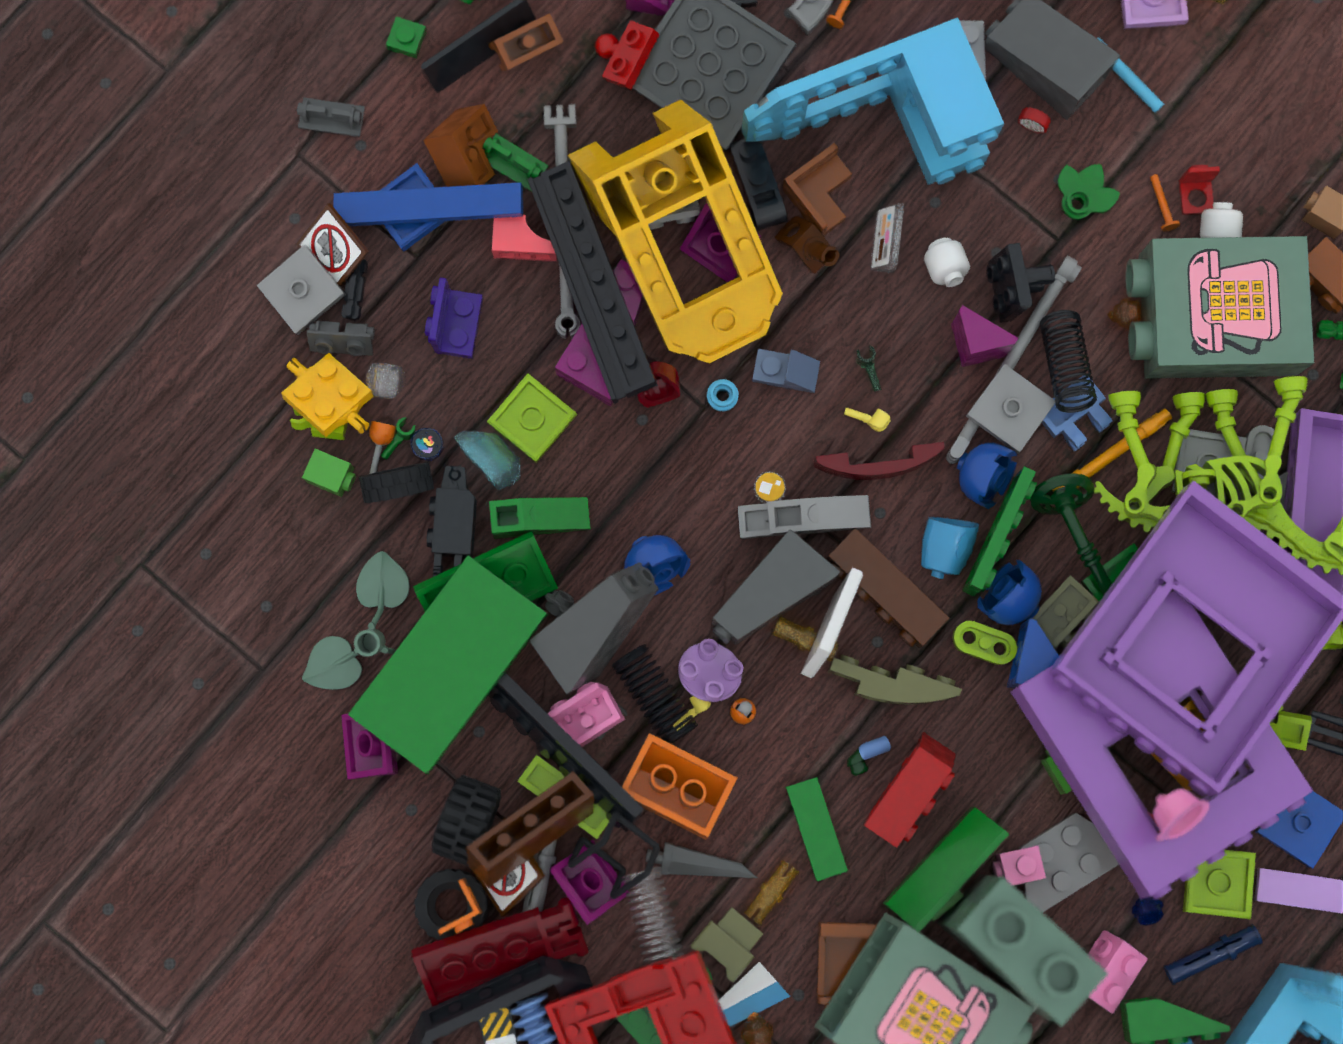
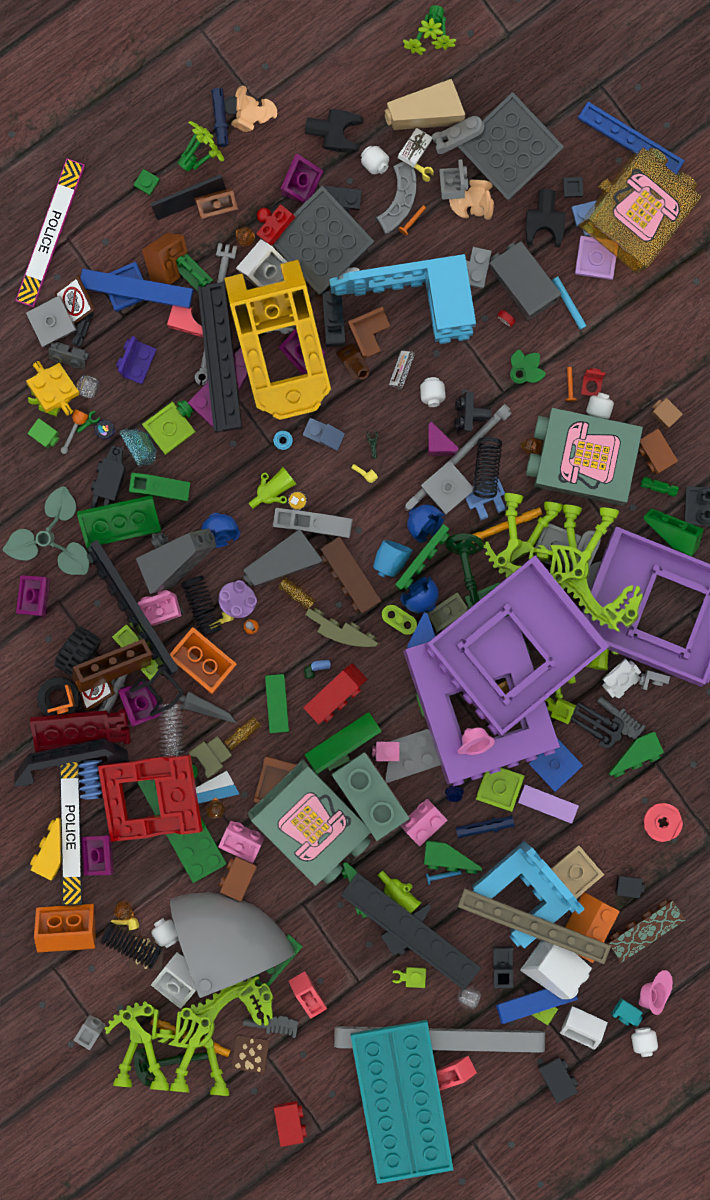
camera: 20 degrees right, 5 degrees up
dark grey hinge [297,98,365,137] -> none
green tile [348,556,548,775] -> none
black tyre [359,463,434,503] -> none
dark red piece [637,361,681,408] -> none
white tile [801,567,863,678] -> none
dark red slope [814,442,945,480] -> none
none -> tile [15,158,85,308]
none -> green plate [176,400,193,418]
none -> clear orange plate [236,227,255,246]
none -> white slope [236,239,287,288]
none -> lime piece [249,467,297,509]

